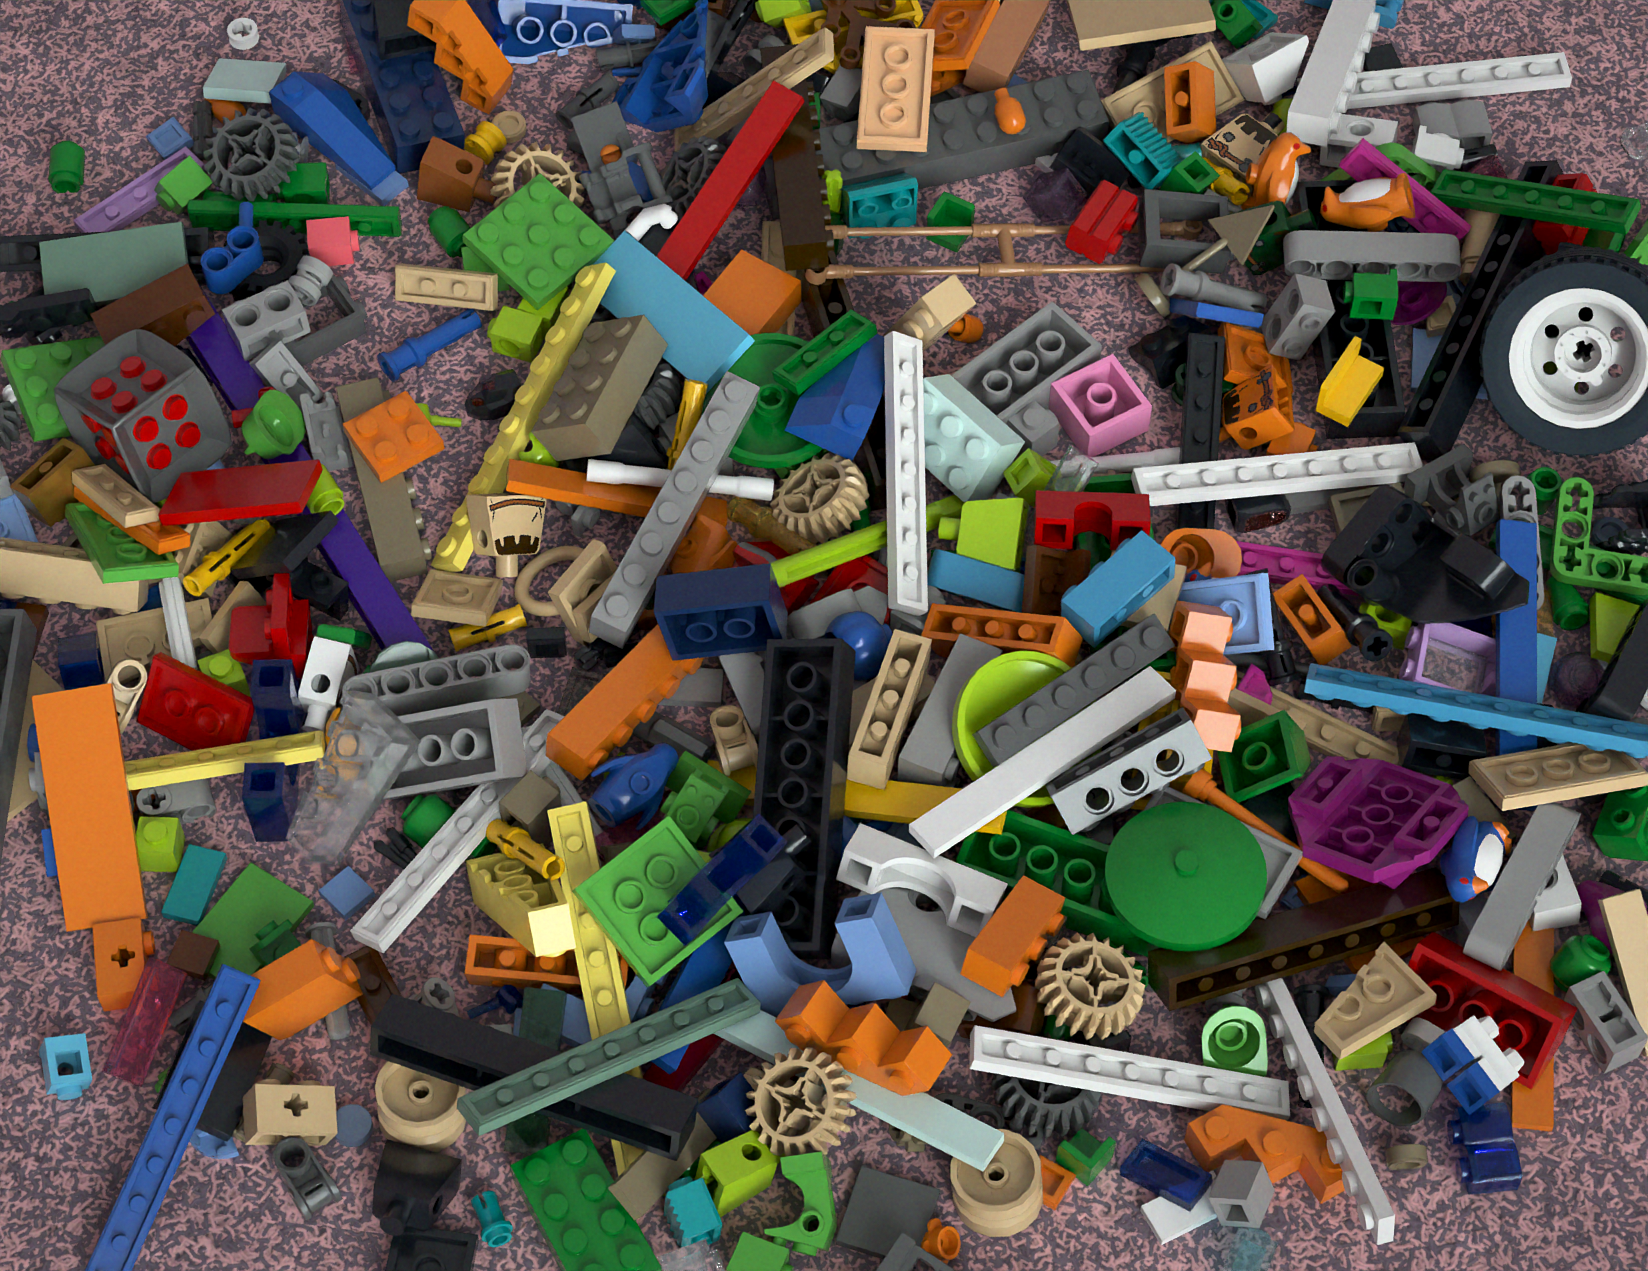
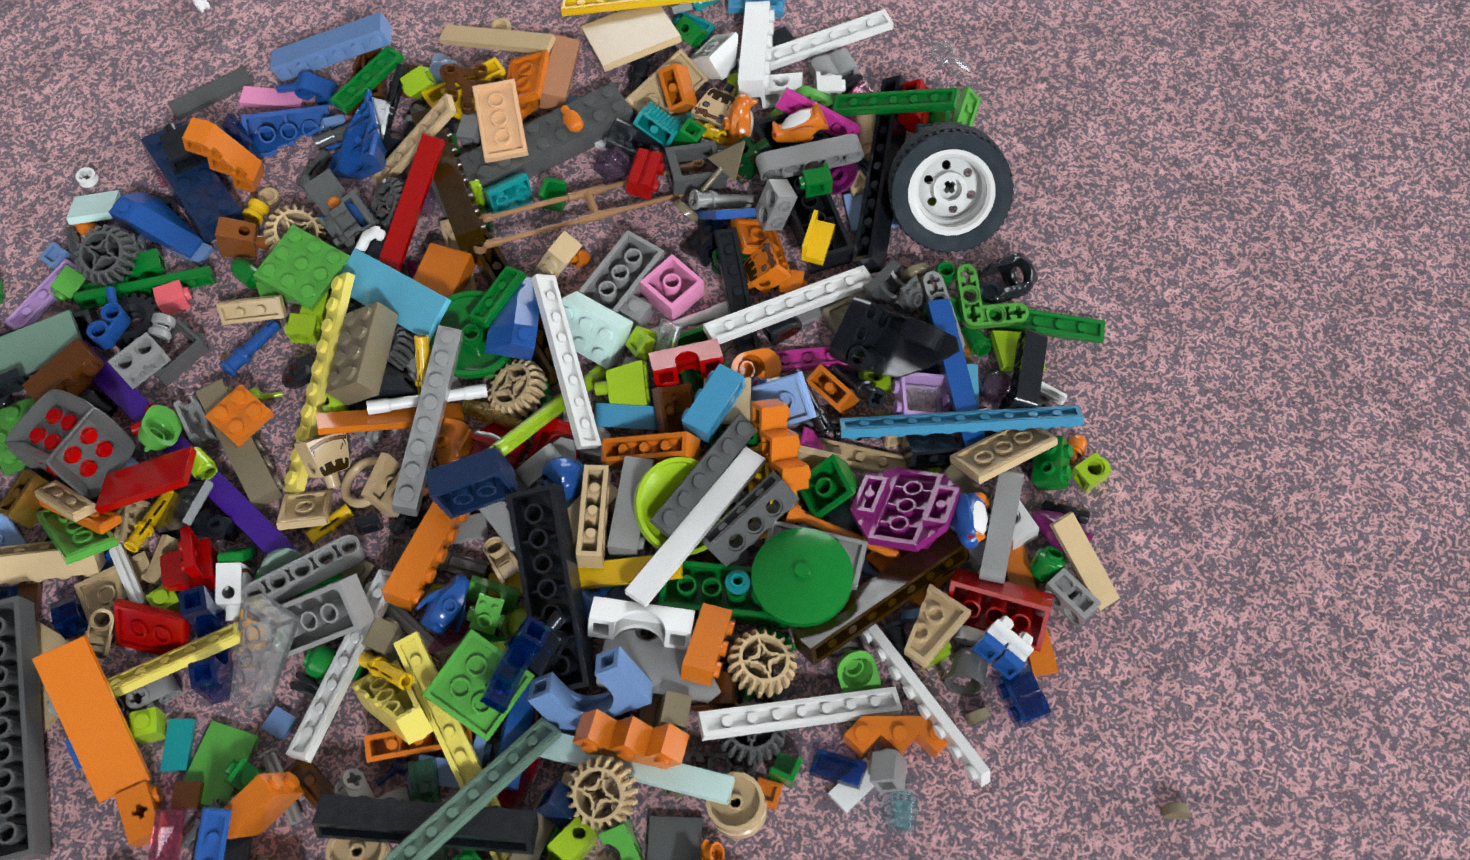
camera: 15 degrees left, 5 degrees up
light grey slope [249,340,324,415] -> none
none -> teal plate [725,570,751,595]

